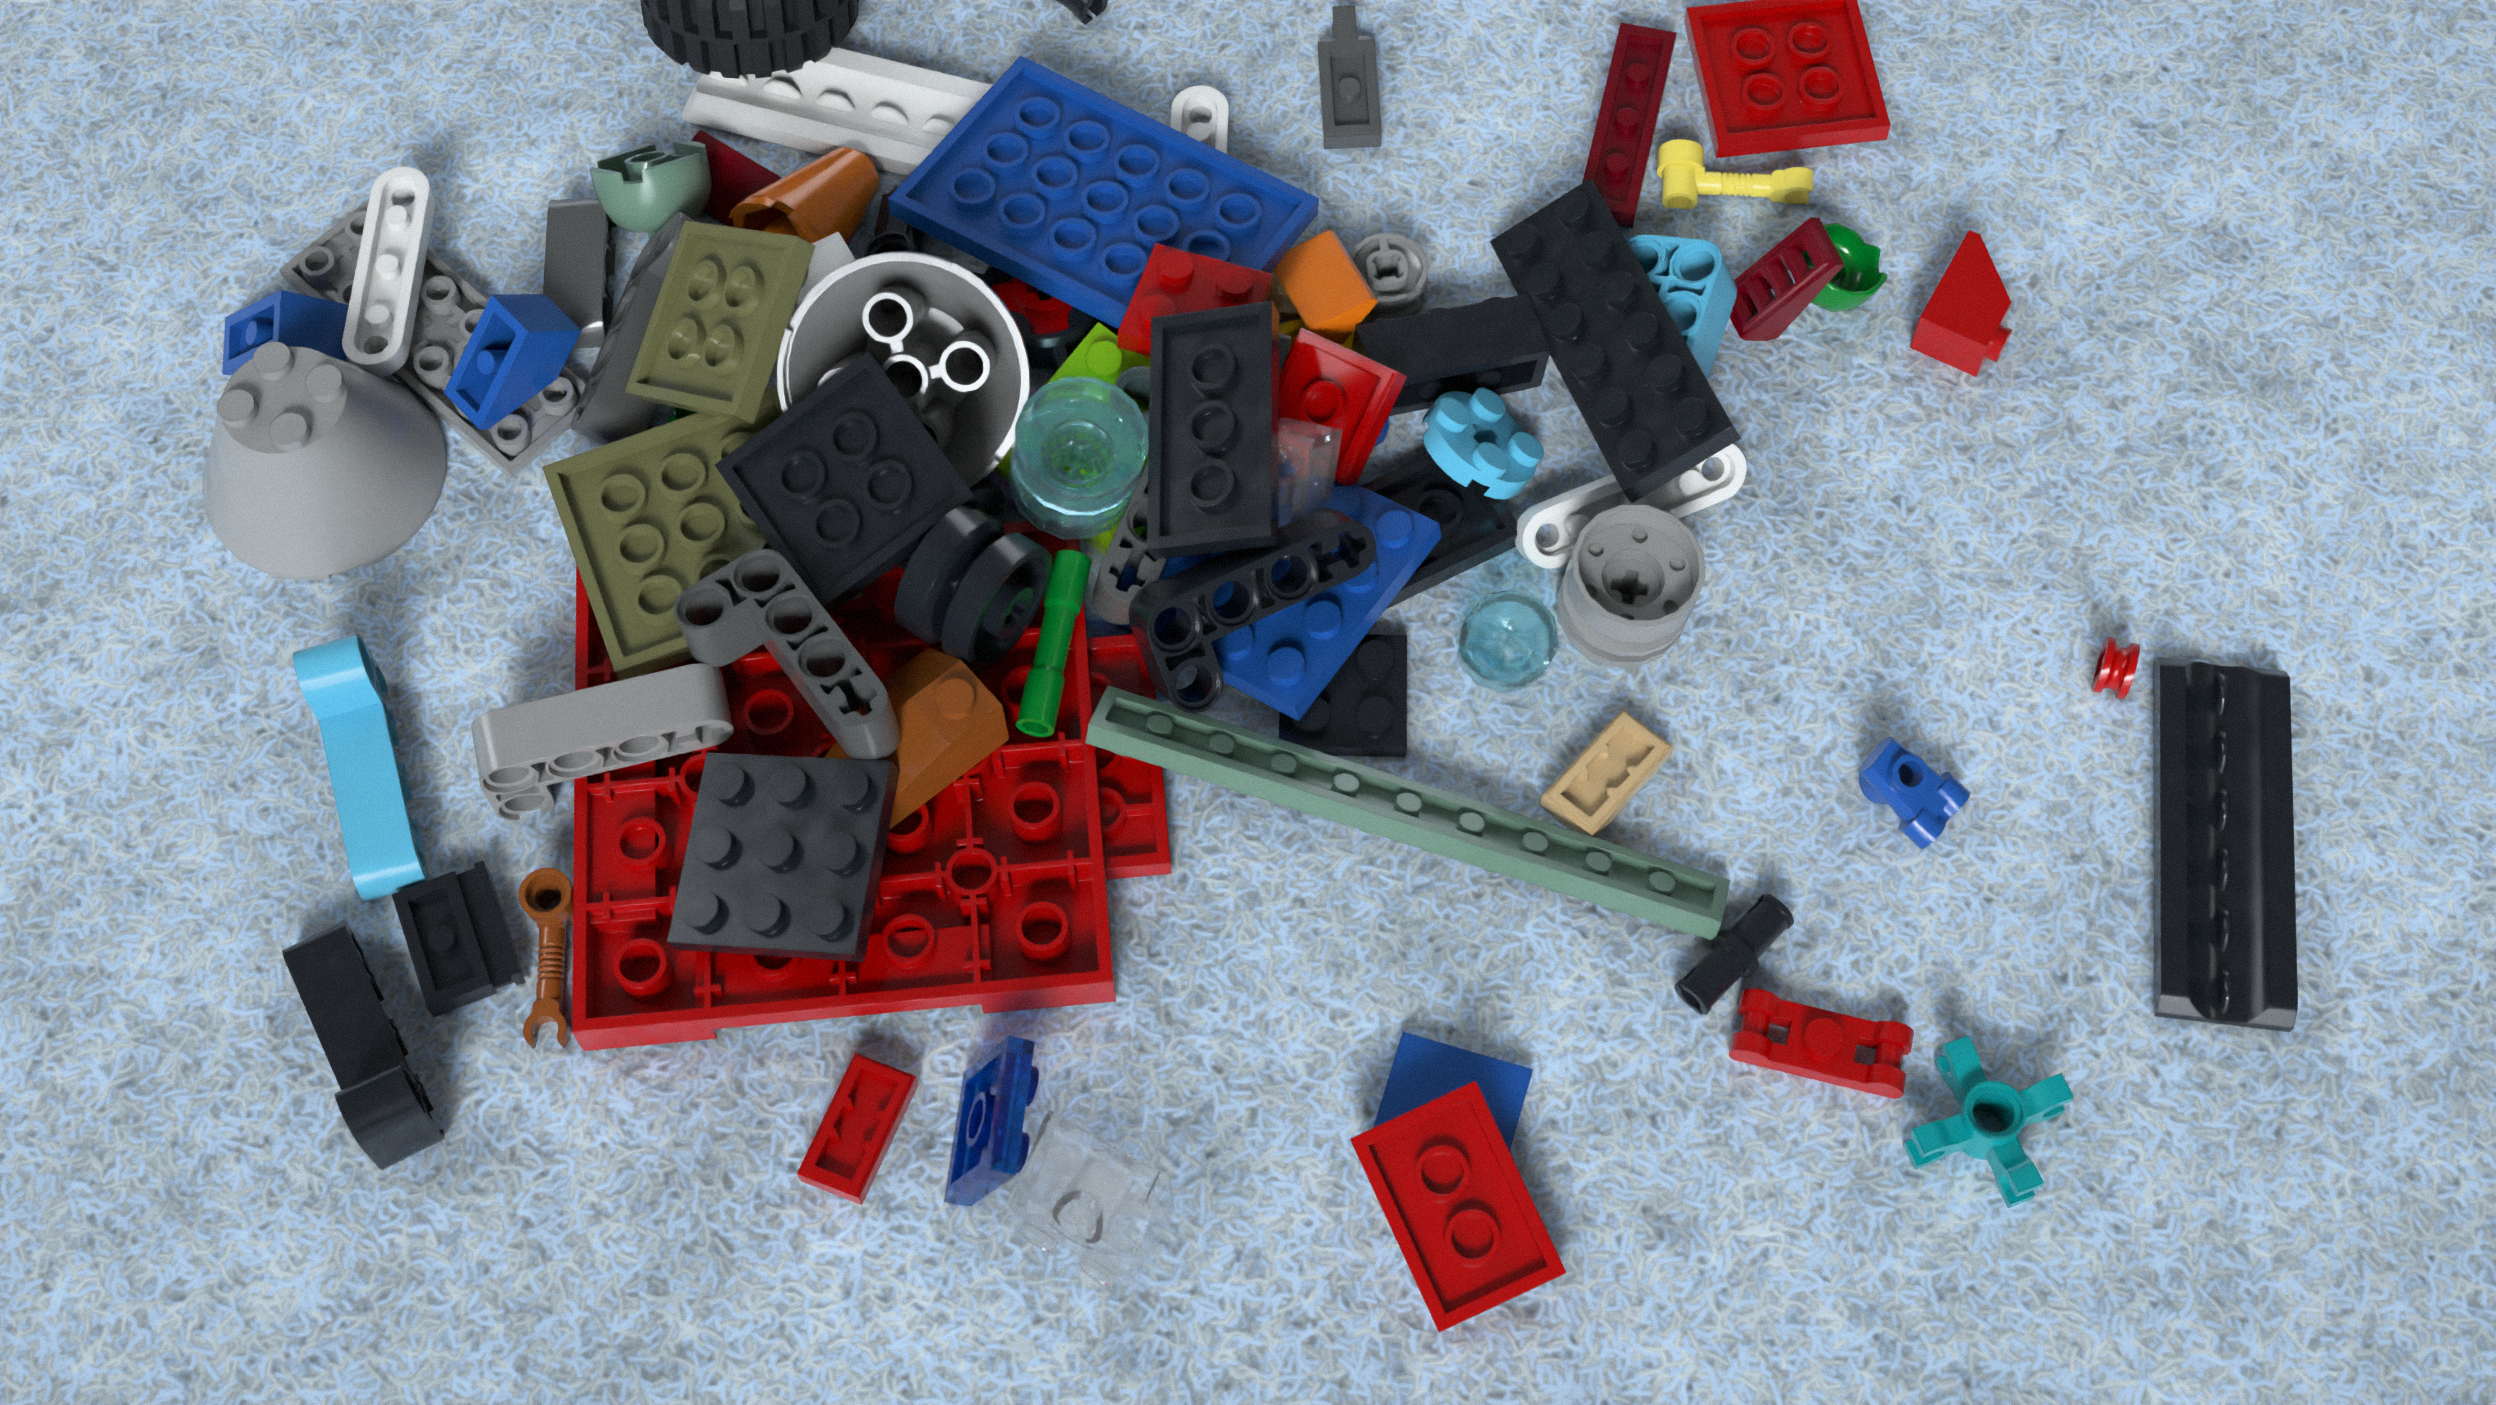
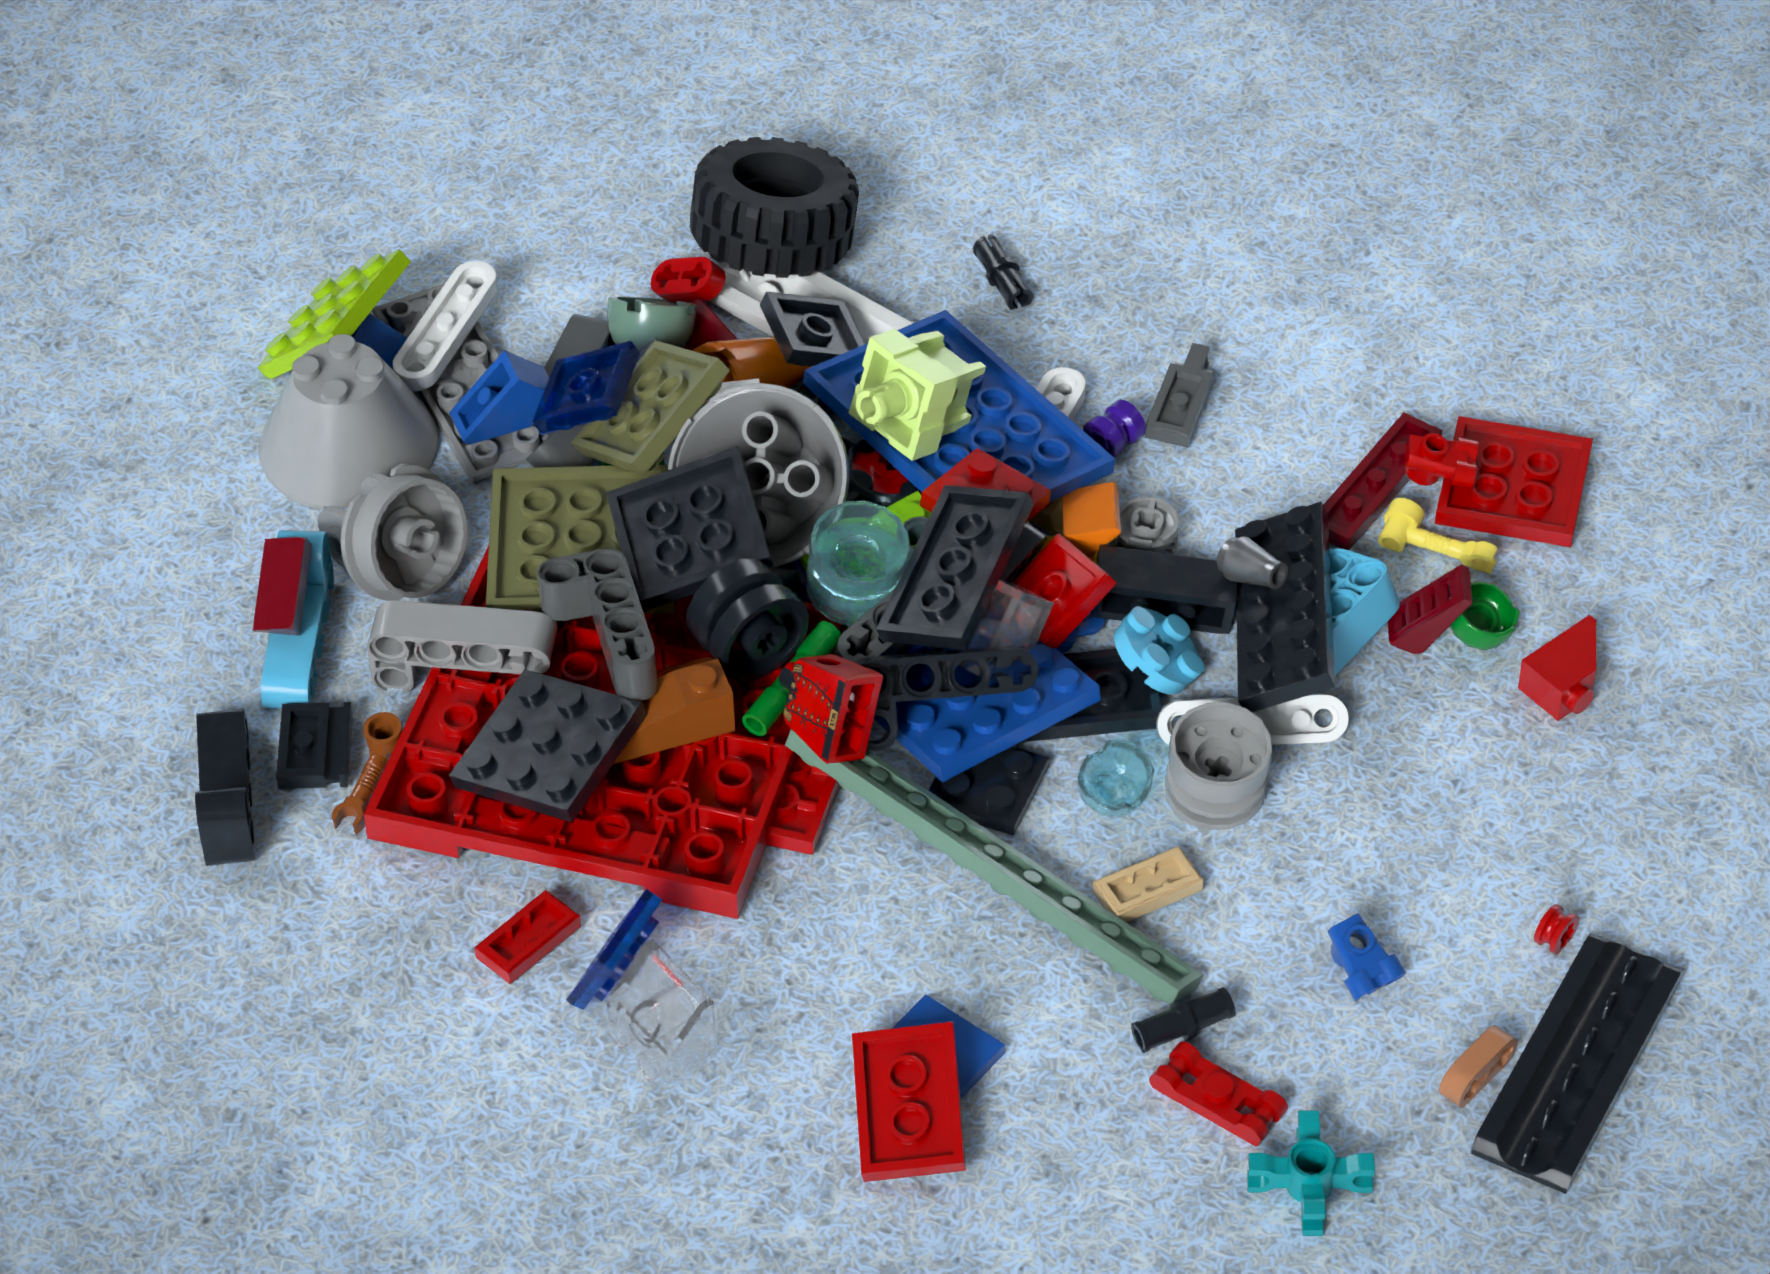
camera: 20 degrees right, 15 degrees down
none -> dark red slope [252,537,312,636]
none -> lime plate [257,249,411,379]
none -> light grey piece [317,464,468,601]
none -> clear blue plate [532,341,640,434]
none -> red beam [650,257,726,303]
none -> black plate [760,292,864,366]
none -> red torso [779,654,883,764]
none -> yellowish green piece [849,329,986,461]
none -> dark purple wheel [1083,399,1146,458]
none -> flat silver cone [1217,537,1288,589]
none -> red plate [1404,433,1479,489]
none -> nougat beam [1439,1025,1518,1108]

